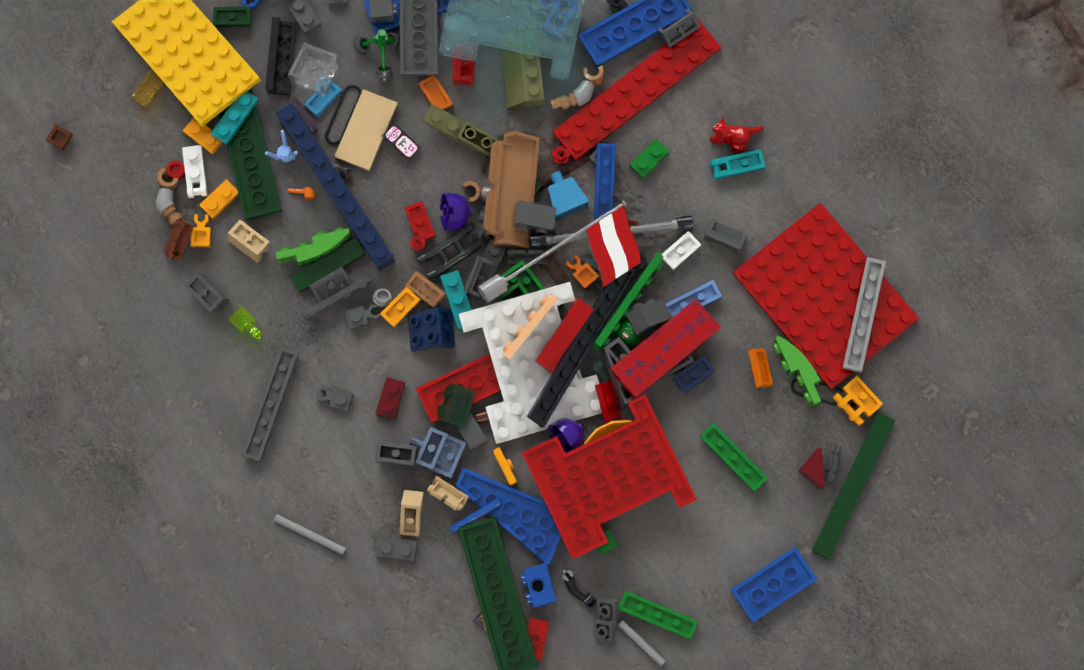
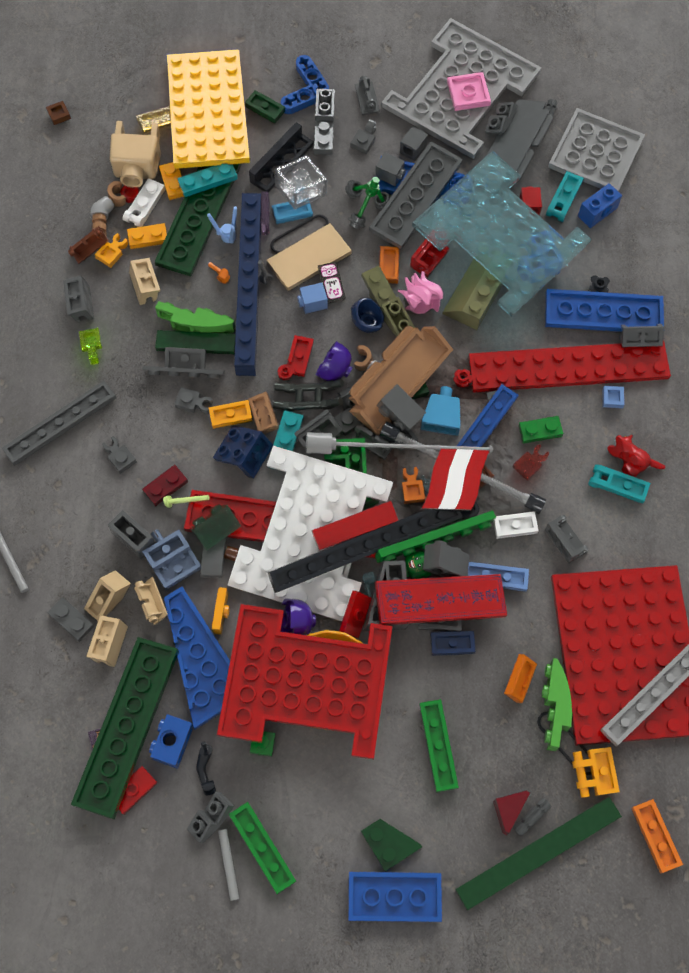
camera: 30 degrees right, 10 degrees down
light grey plate [373,288,392,307] -> none
blue bar [450,498,503,533] -> none
light nougat plate [502,294,558,360] -> none
medium nougat piece [550,65,605,110] -> none
none -> tan hinge [87,615,128,667]
none -> tan piece [110,121,161,188]
none -> yellowish green piece [163,495,210,508]
none -> medium blue brick [297,282,328,314]
none -> dark blue hair [351,298,384,333]
none -> dark green wing [361,819,422,872]
none -> bright pink hair [398,271,443,314]
none -> clear red plate [513,444,549,481]
none -> medium blue plate [602,386,624,408]
none -> orange plate [631,799,683,874]

